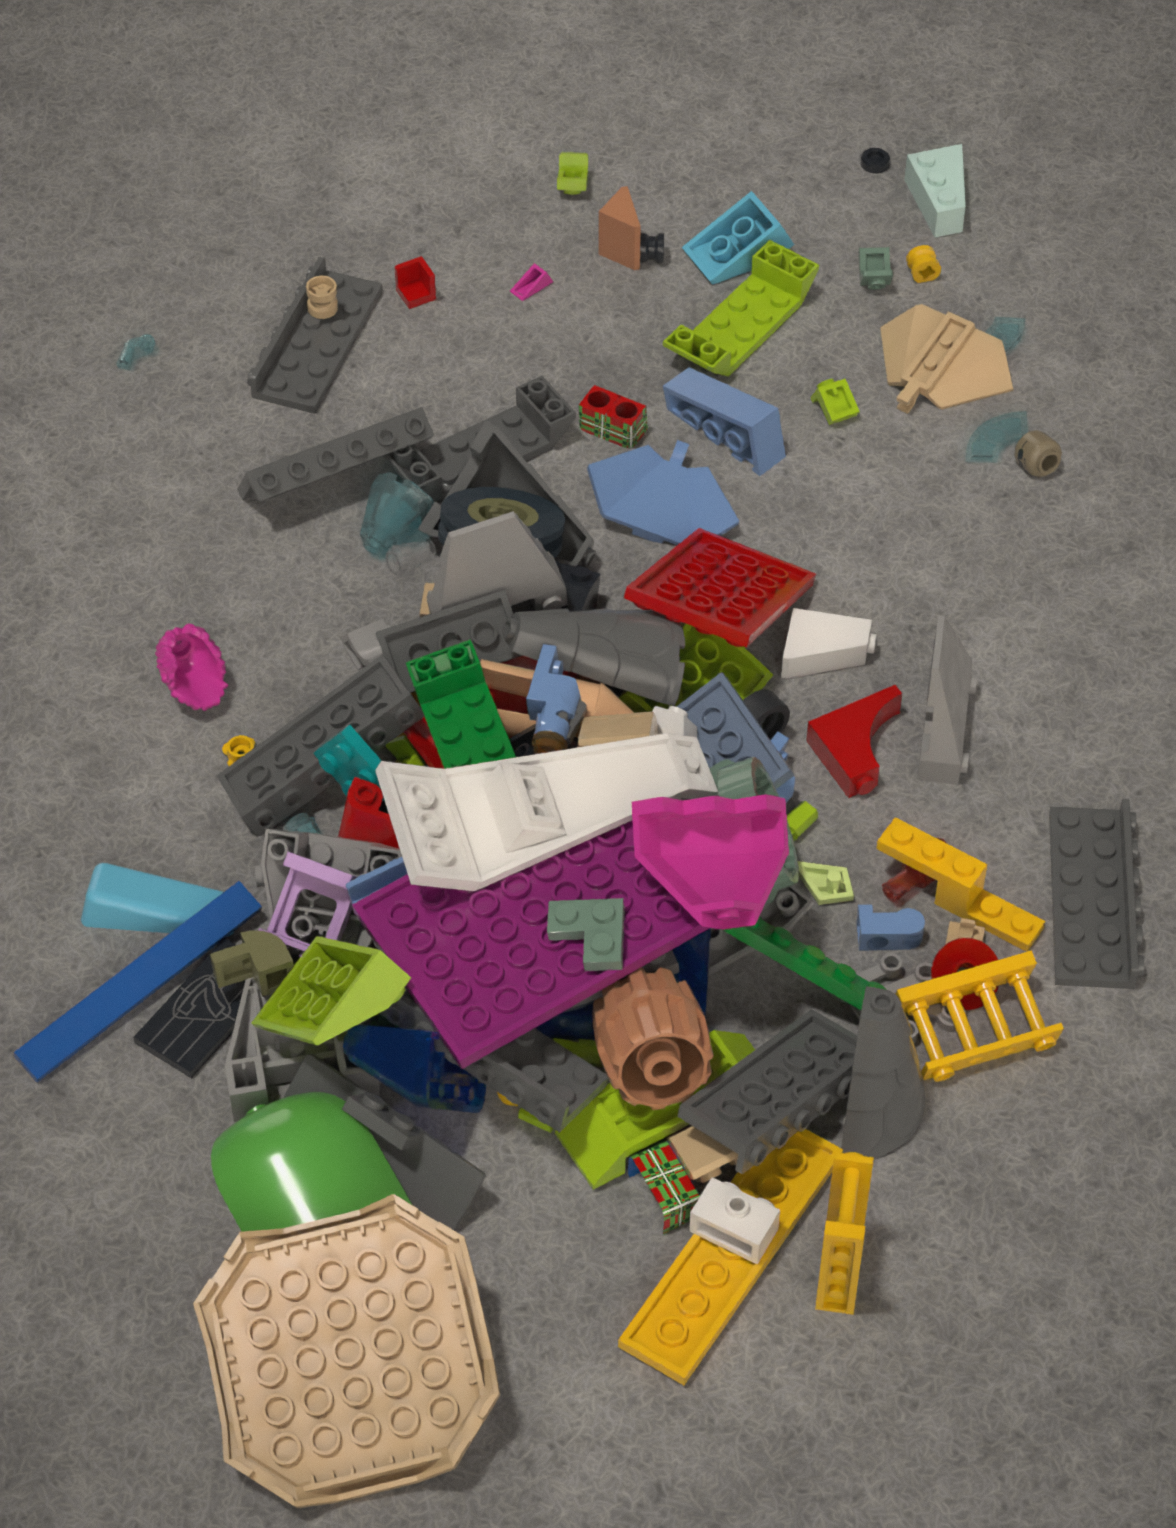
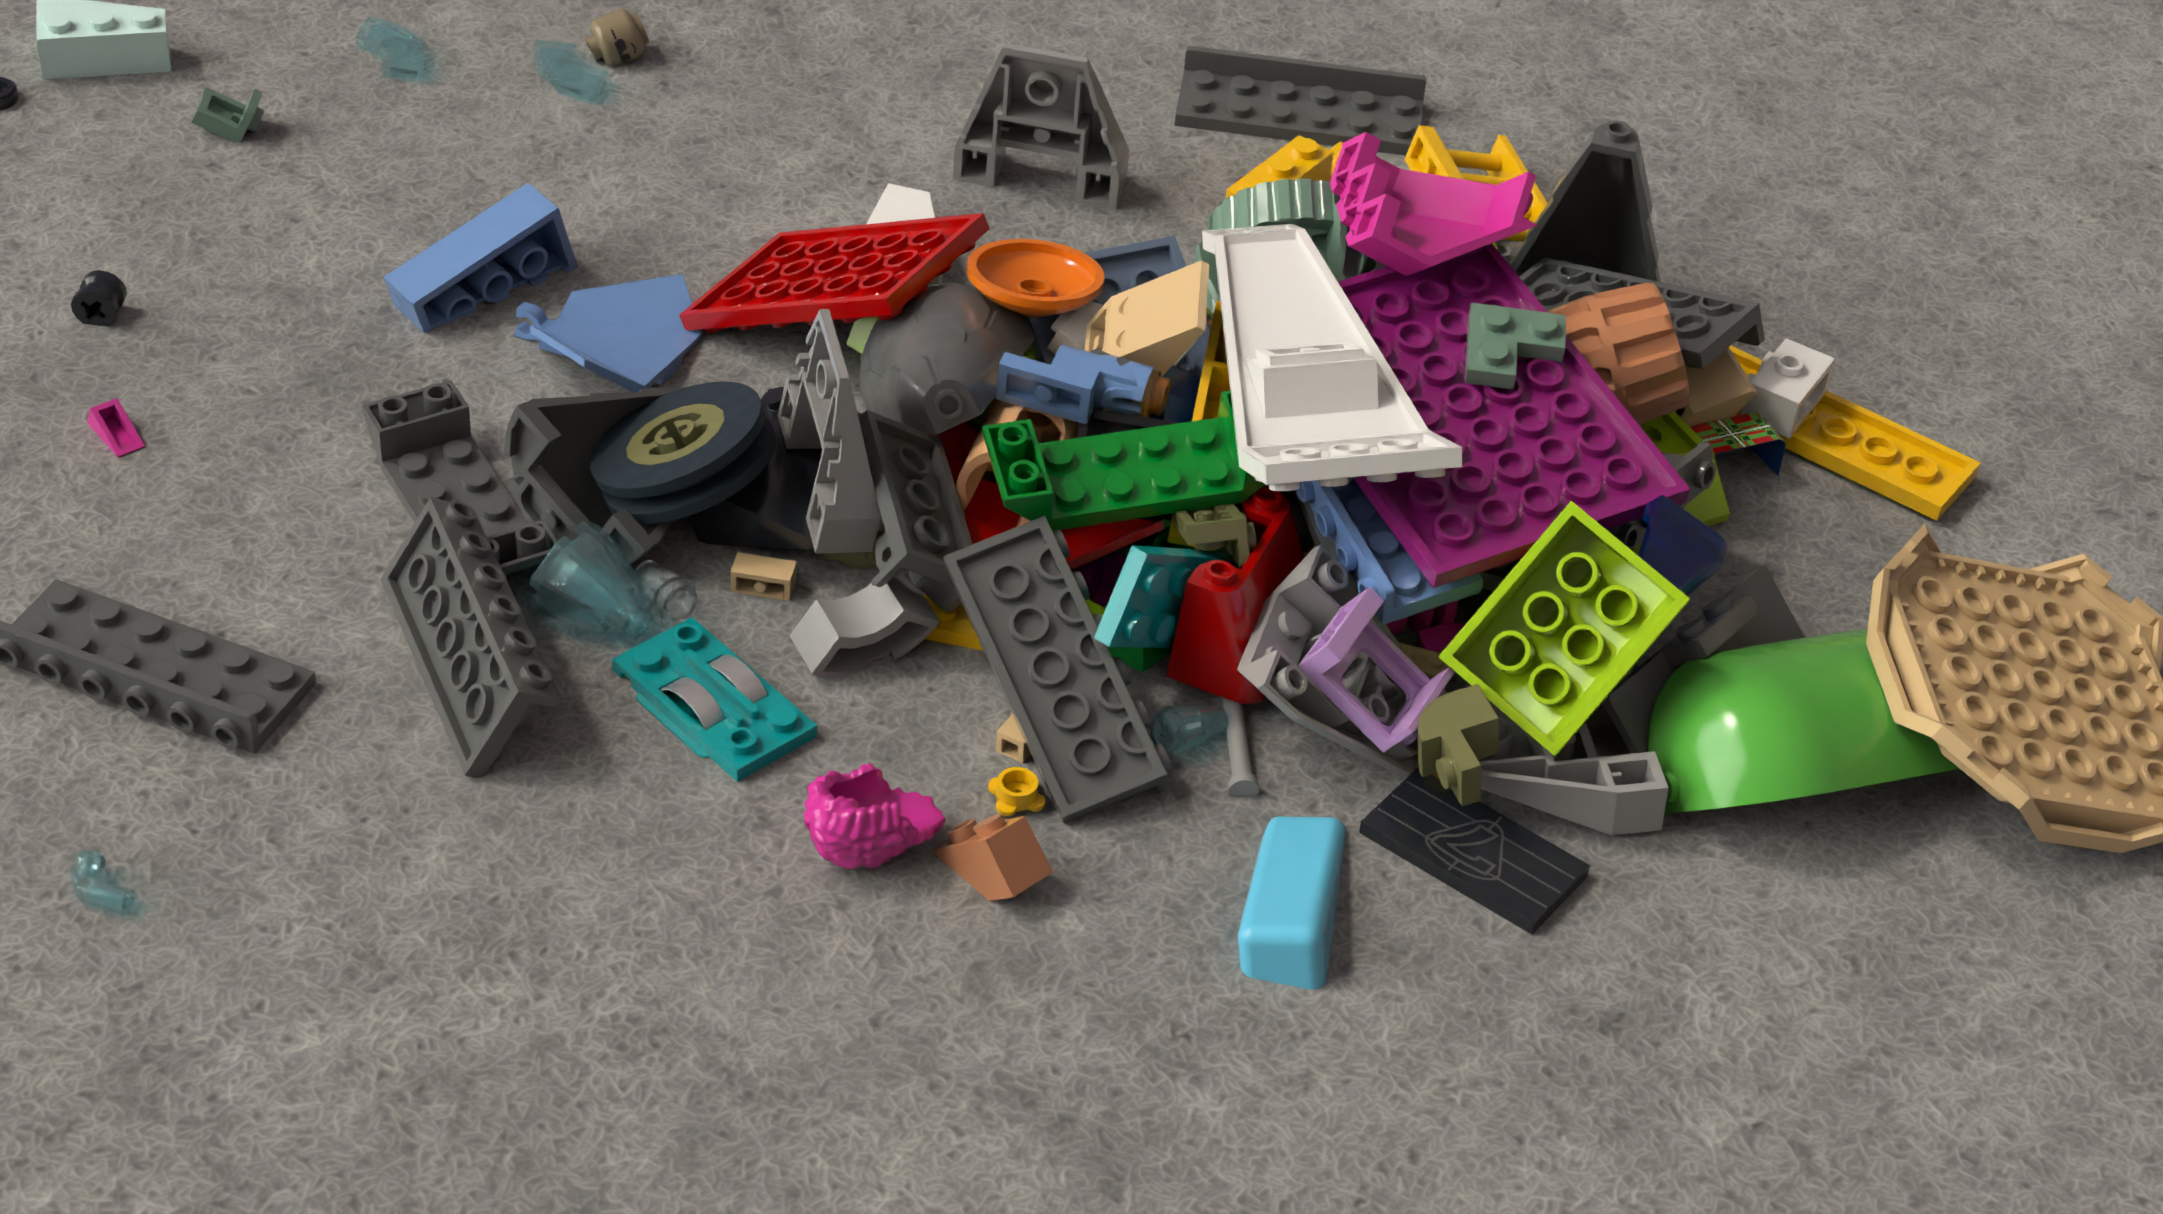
camera: 90 degrees left, 10 degrees down
blue tile [14,881,262,1082] -> none
tan wheel [306,275,338,319] -> none
red panel [394,256,436,309] -> none
piece [579,385,649,448] -> none
nougat slope [599,186,641,270] -> none
lime slope [663,240,819,377] -> none
medium azure slope [682,191,795,285] -> none
red arch [806,684,902,798] -> none
lime bracket [810,378,860,425] -> none
yellow fence [815,1152,874,1315] -> none
tan panel [880,304,1013,414] -> none
yellow wheel [906,245,941,283] -> none
none -> teal piece [612,617,818,782]
none -> nougat slope [933,814,1053,901]
none -> orange dish [967,239,1105,317]

